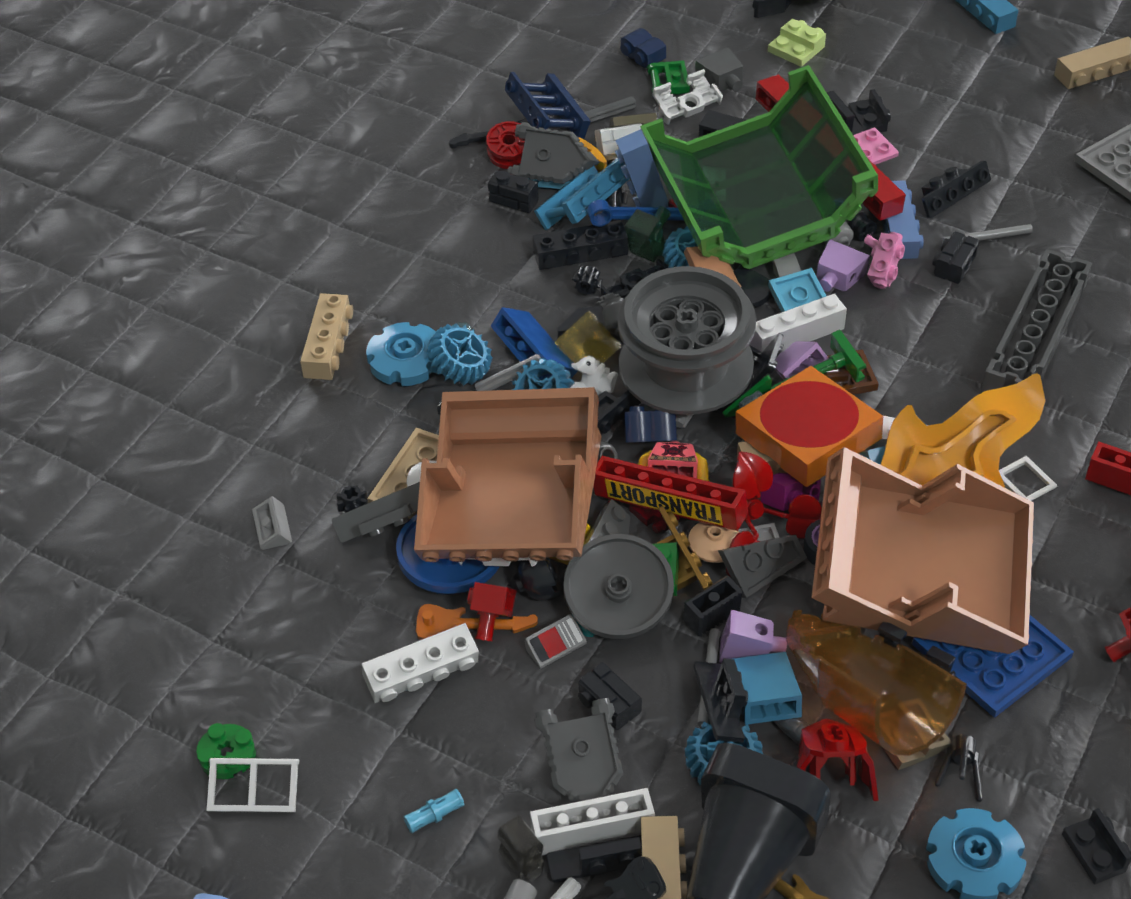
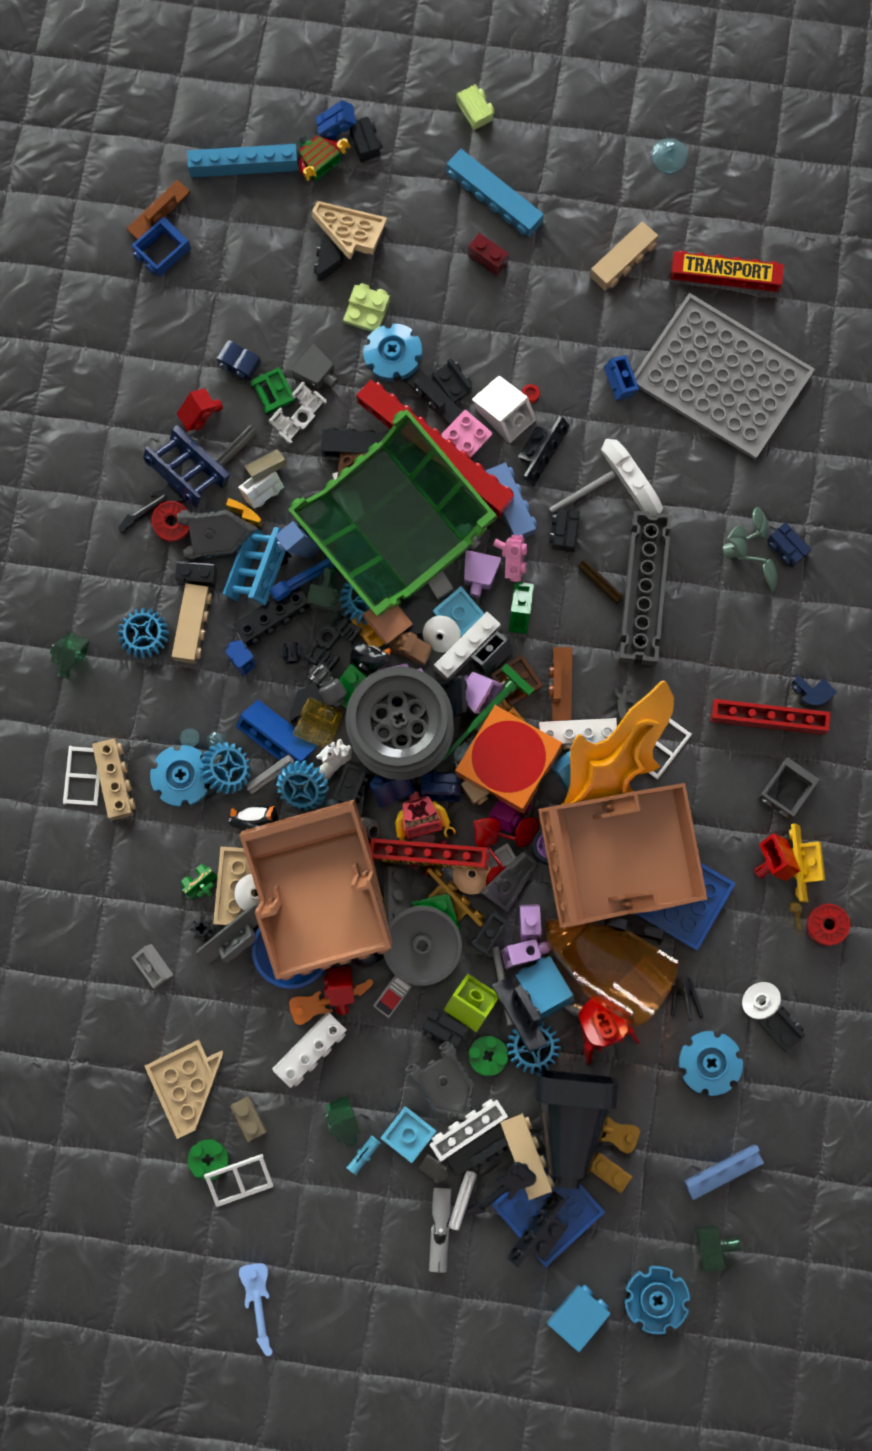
camera: 20 degrees left, 30 degrees up
none -> clear green brick [50,632,90,678]
none -> white window [63,746,100,806]
none -> dark azure gear [117,608,169,659]
none -> tan wing [145,1040,224,1139]
none -> tan brick [172,584,212,664]
none -> red brick [177,388,223,431]
none -> clear light blue plate [180,728,200,747]
none -> green hips [181,864,218,900]
none -> blue brick [226,640,257,676]
none -> dark tan brick [230,1096,267,1142]
none -> clear green brick [324,1096,361,1147]
none -> dark azure piece [363,324,423,382]
none -> medium azure plate [381,1106,436,1163]
none -> dark blue brick [421,770,461,802]
none -> white dish [423,616,460,652]
none -> lime slope [444,974,498,1032]
none -> dark red brick [468,233,509,276]
none -> green plate [469,1036,508,1076]
none -> black brick [471,631,513,677]
none -> white slope [472,376,537,444]
none -> green bracket [508,582,534,634]
none -> lavender torso [519,904,541,942]
none -> red tile [522,384,540,404]
none -> dark orange bracket [549,647,572,721]
none -> dark brown axle [578,560,623,604]
none -> white brick [601,439,663,517]
none -> blue brick [604,355,639,401]
none -> white dish [742,982,781,1019]

